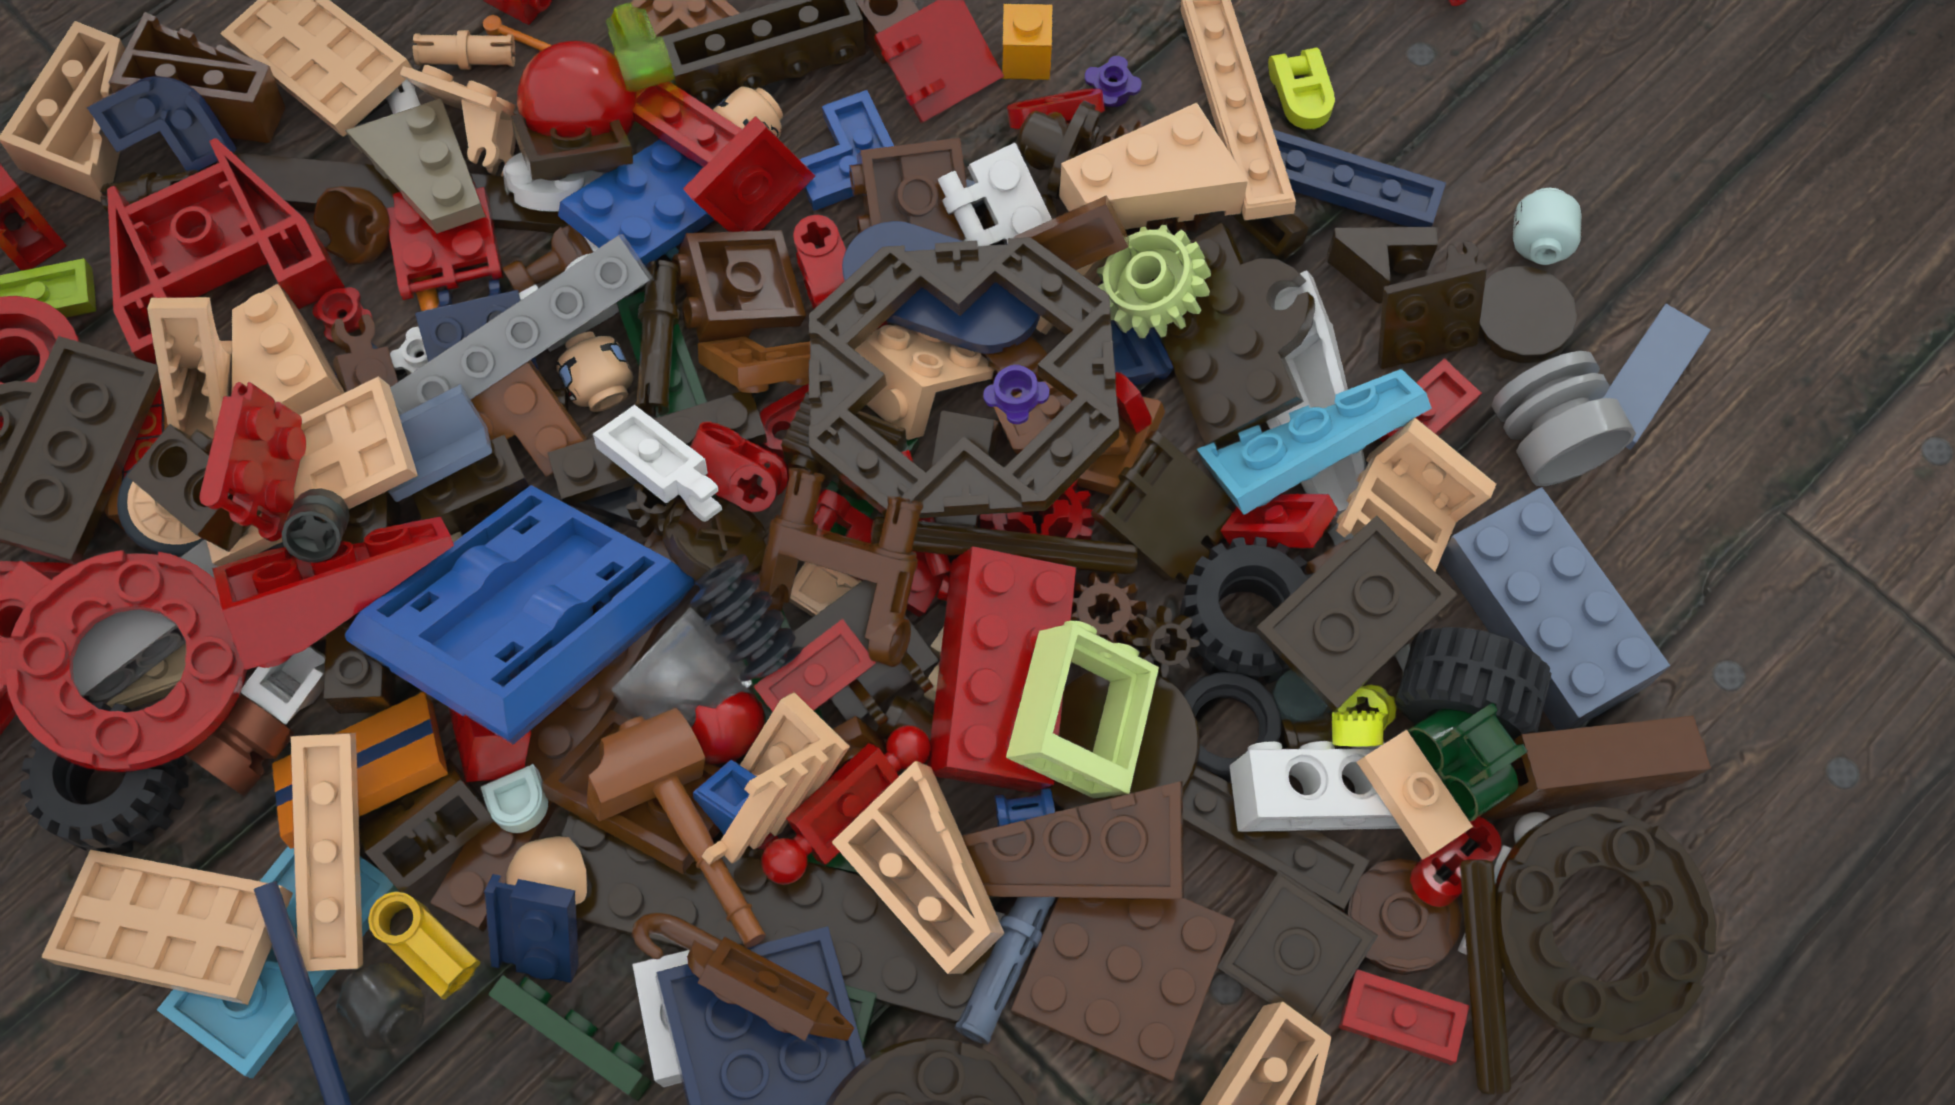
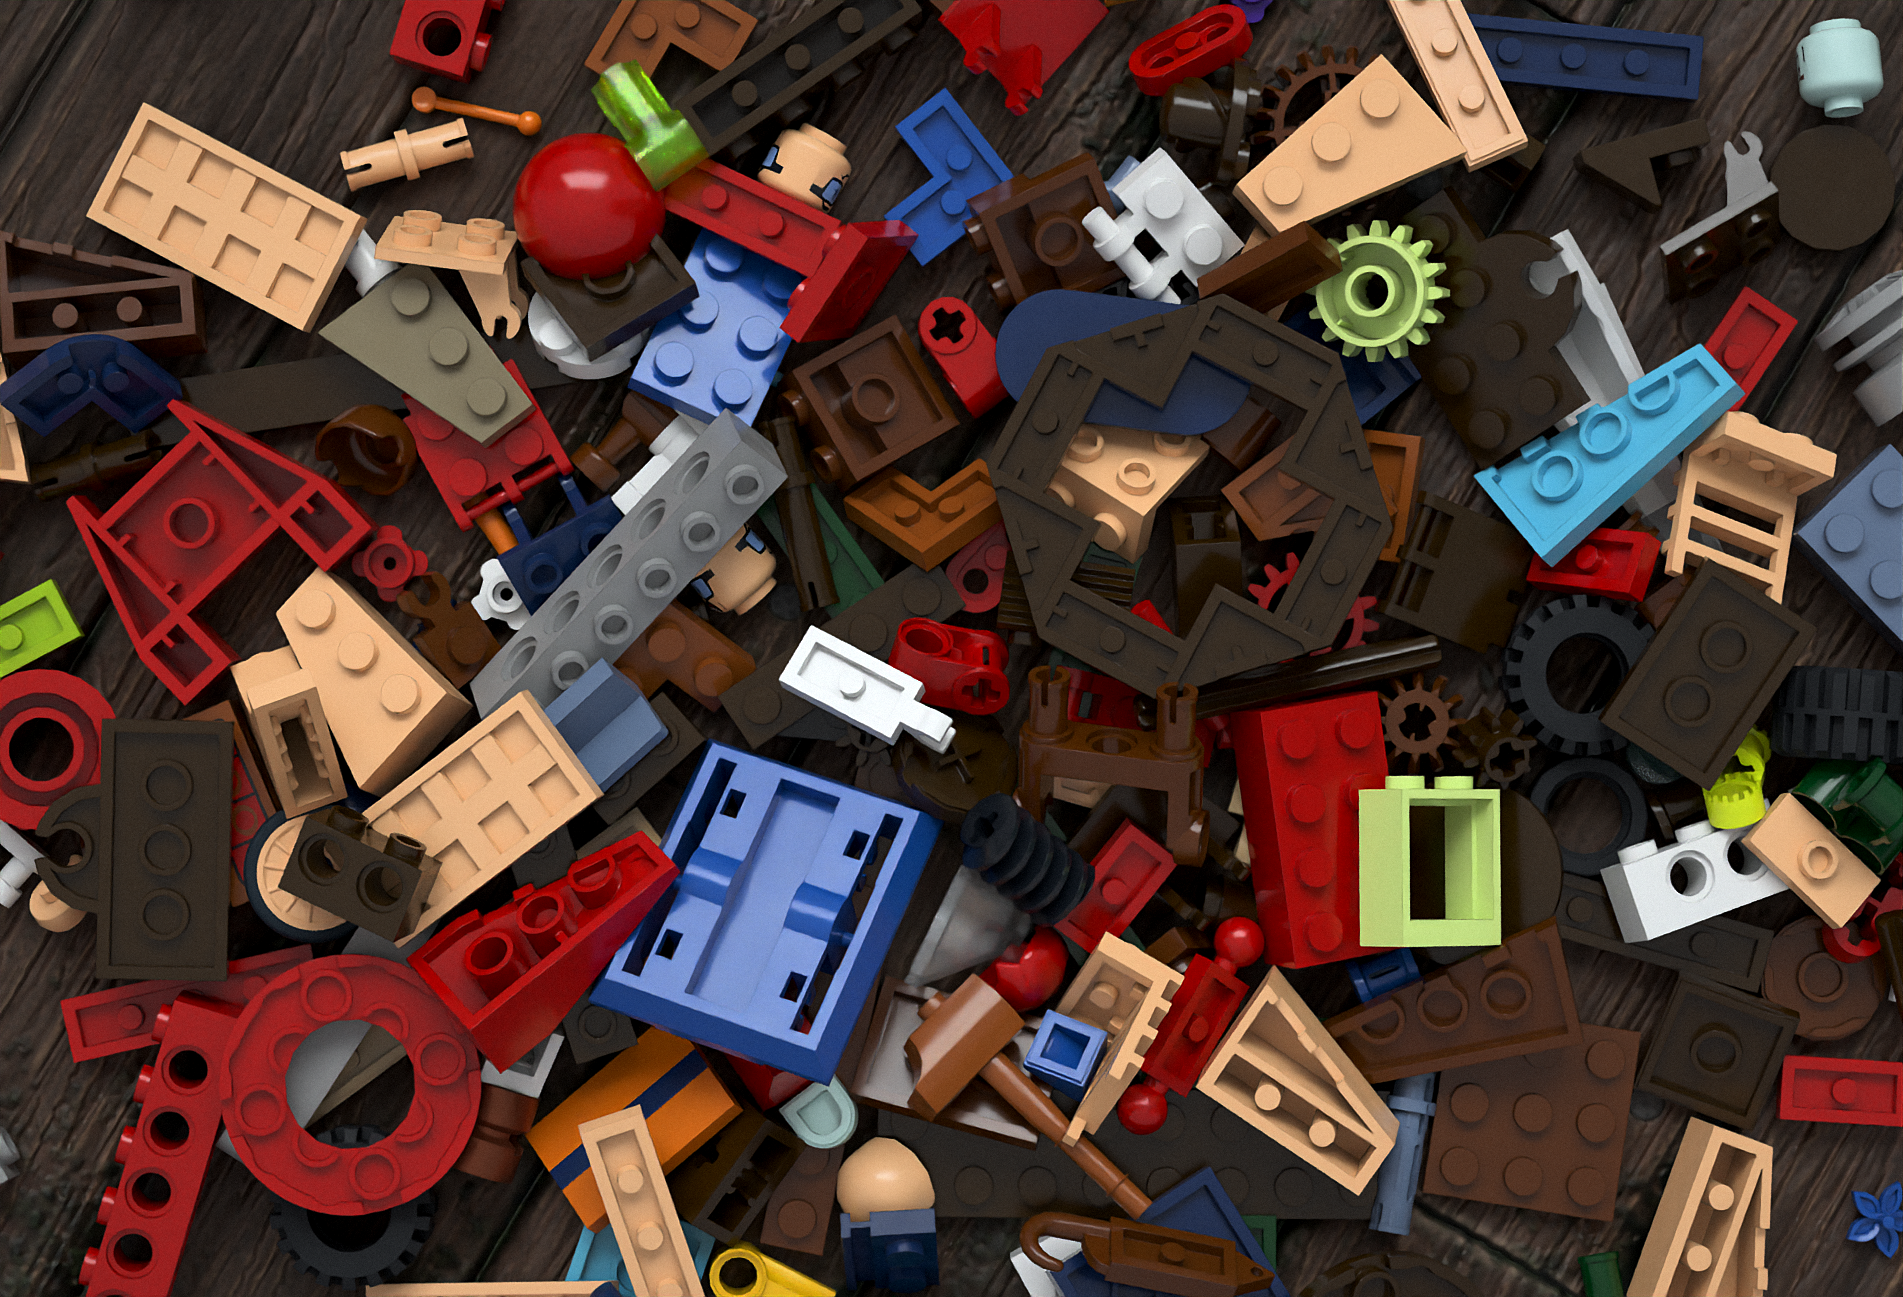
camera: 15 degrees left, 20 degrees up
red plate [200,382,306,542] -> none
pearl dark grey wheel [282,488,350,563] -> none
dark purple plate [983,365,1050,424] -> none
red tile [1115,372,1152,434] -> none

